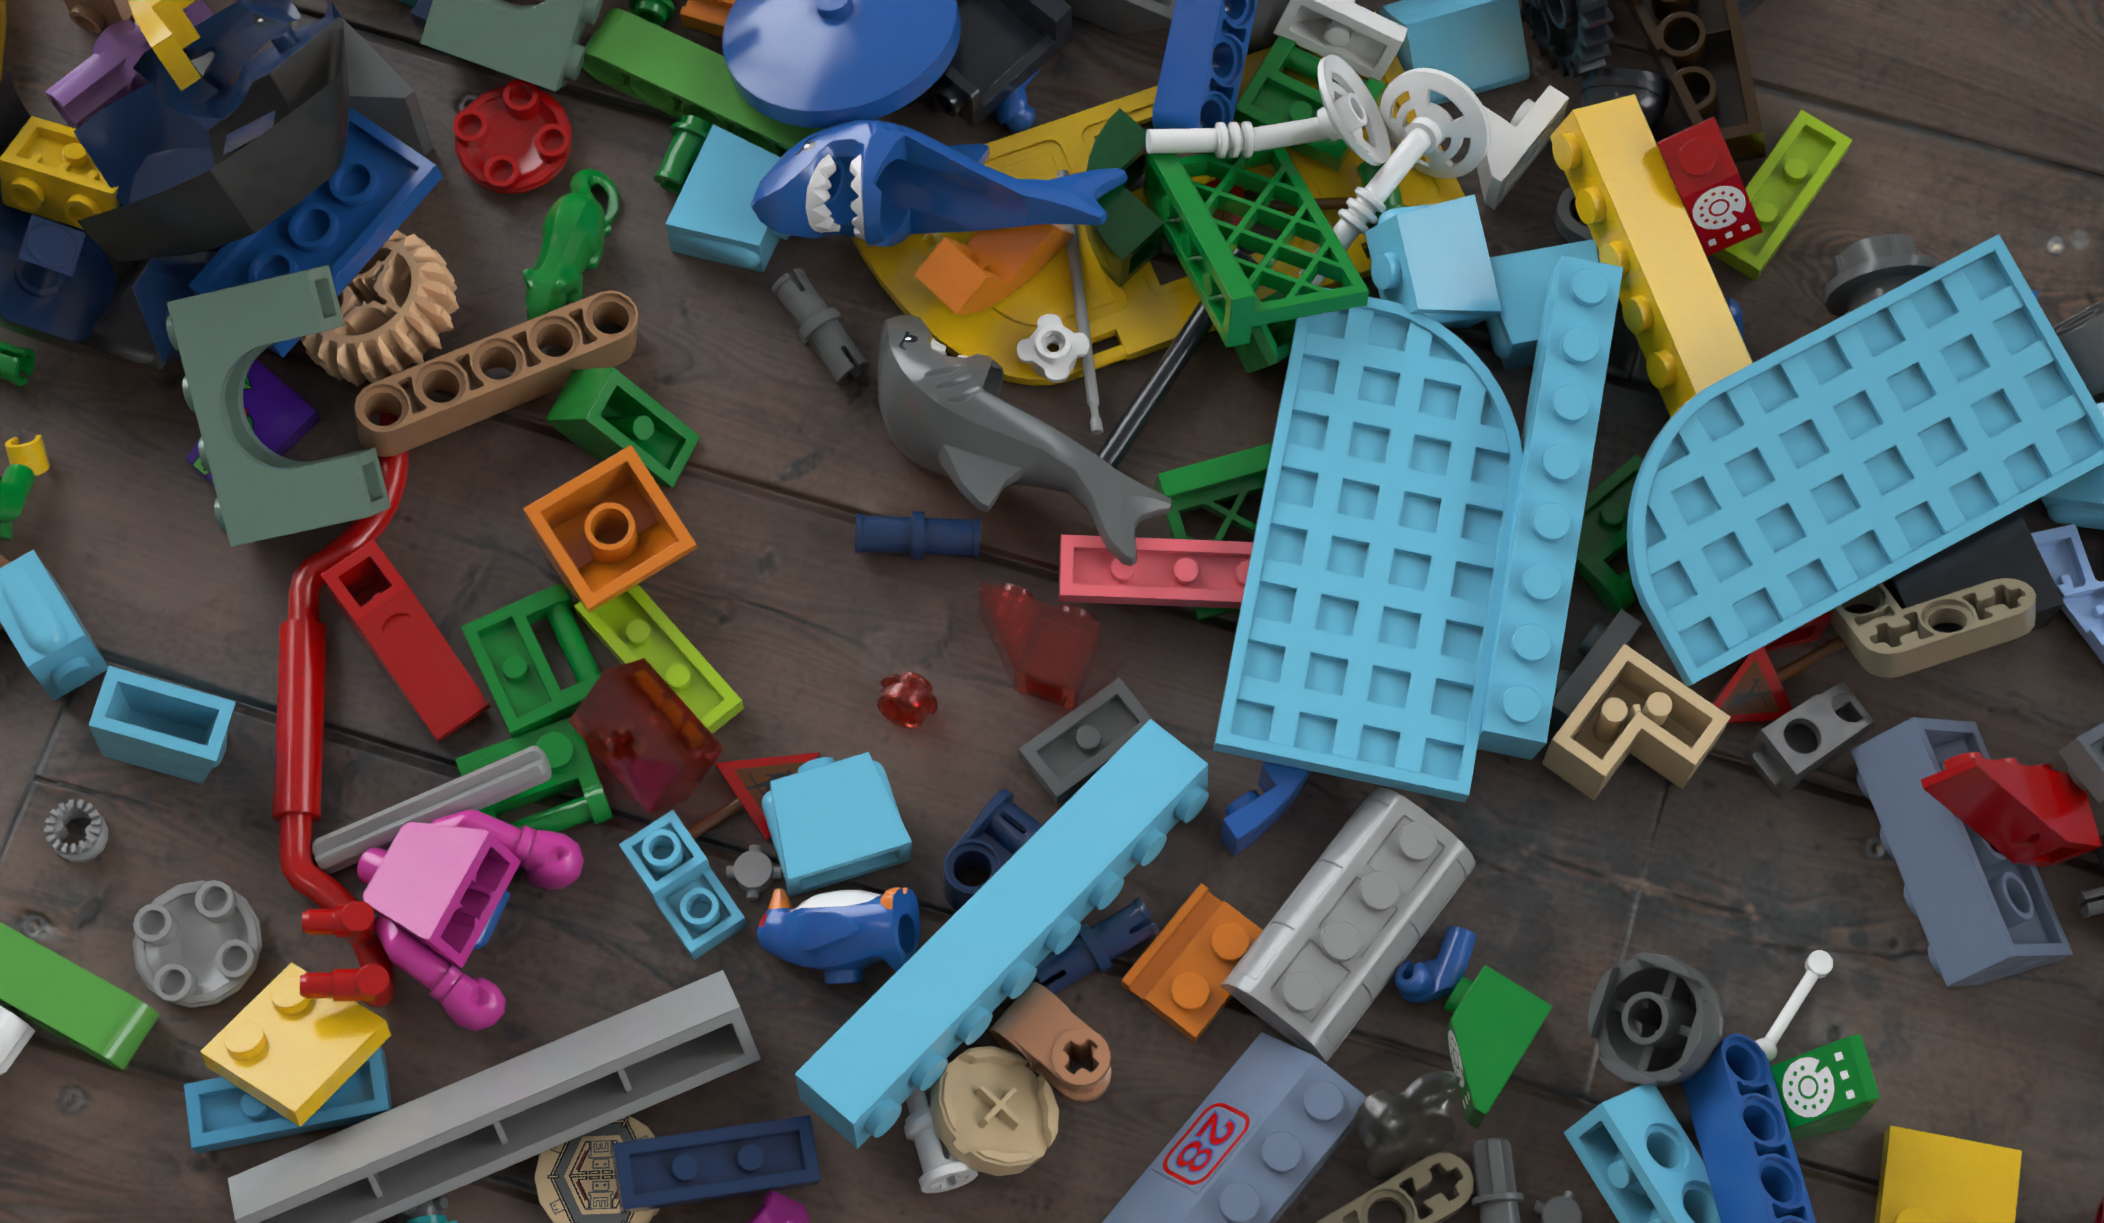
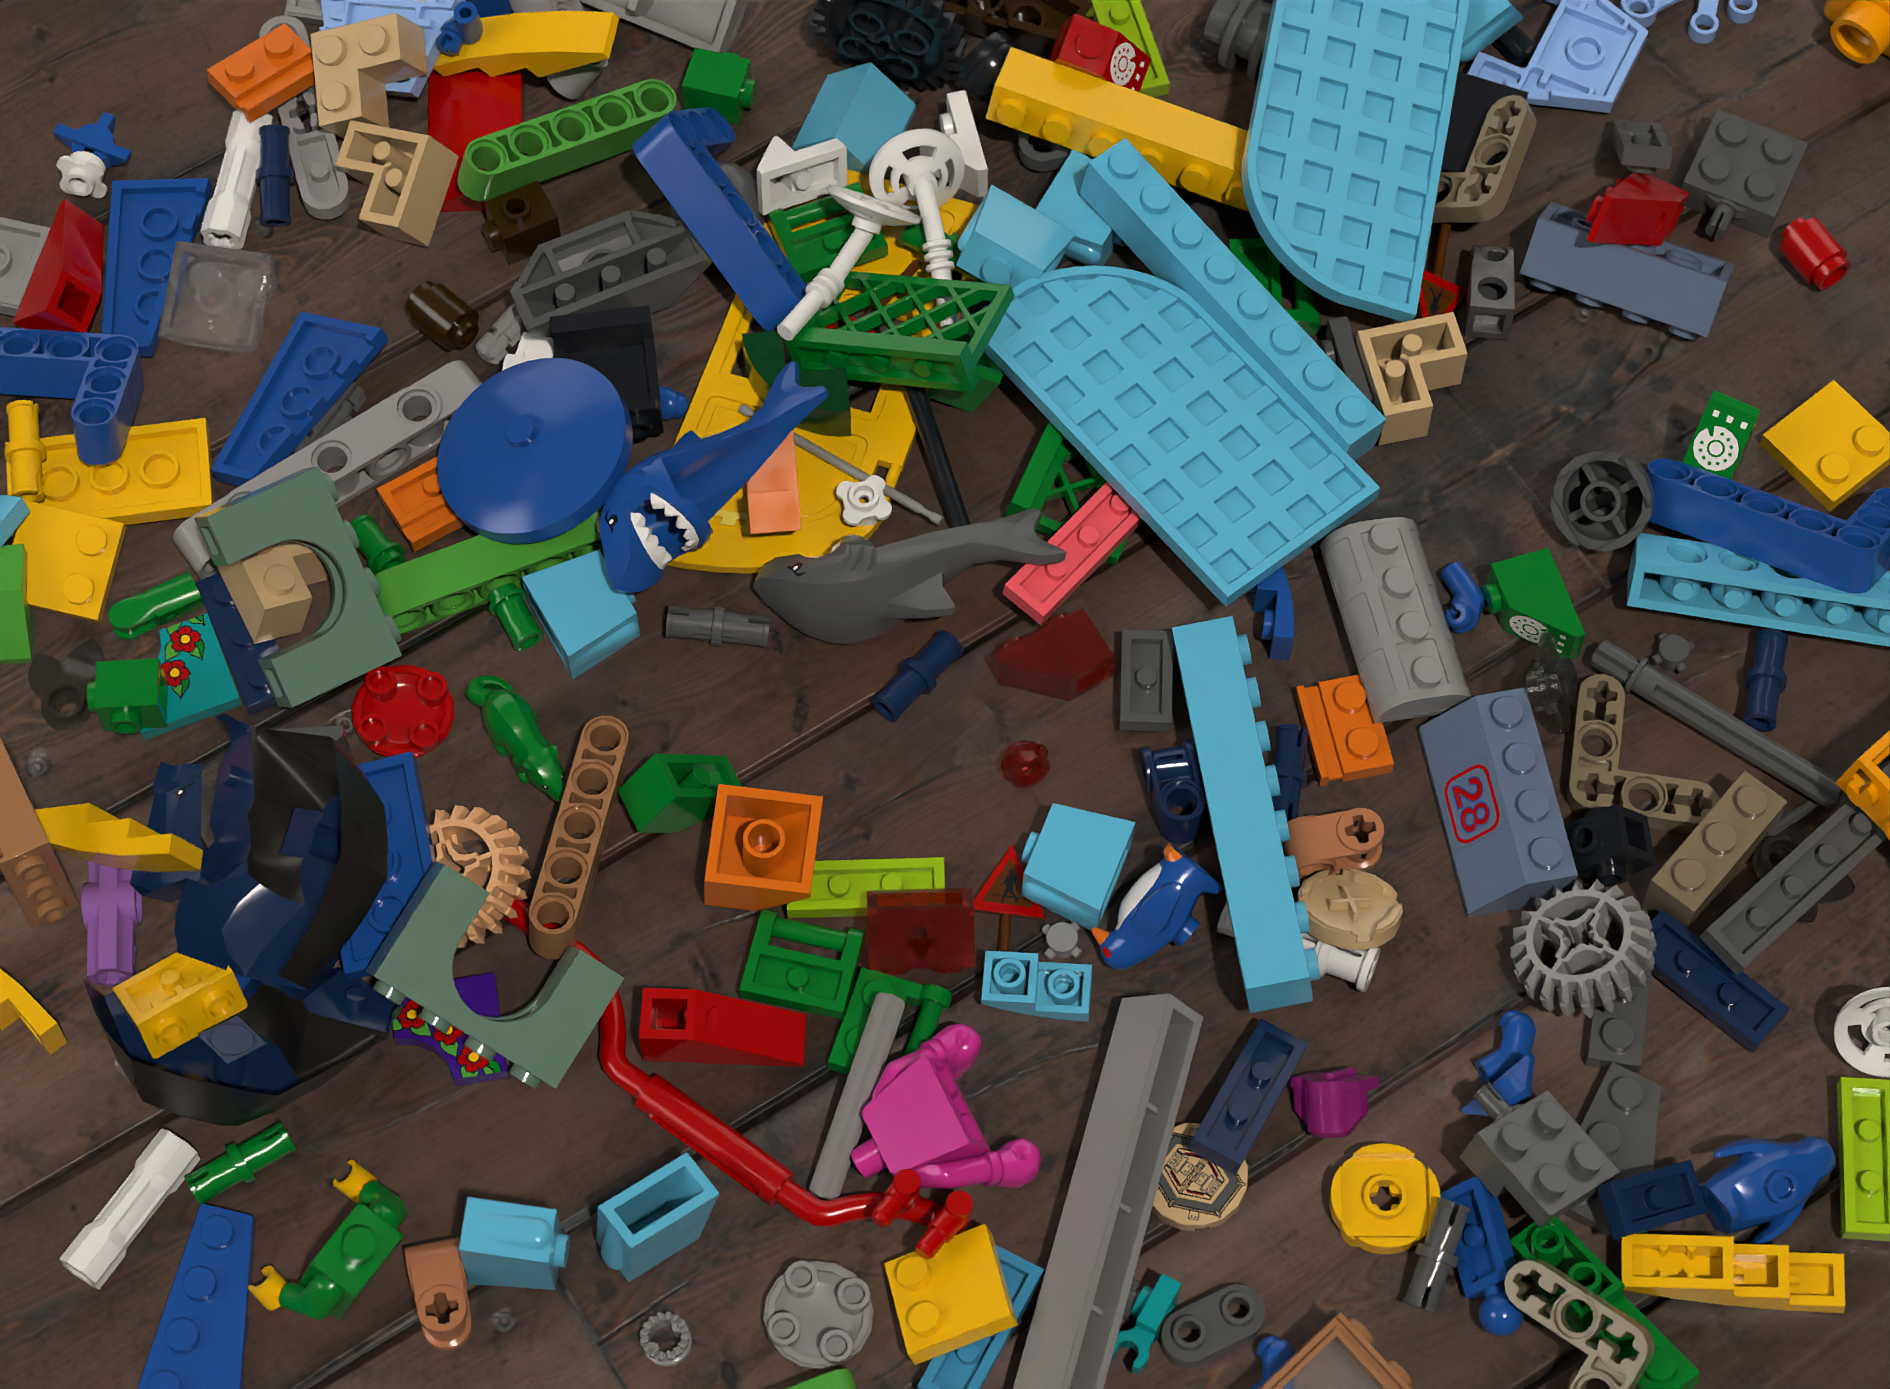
camera: 50 degrees left, 5 degrees down
white hinge [1755,950,1833,1062] -> none

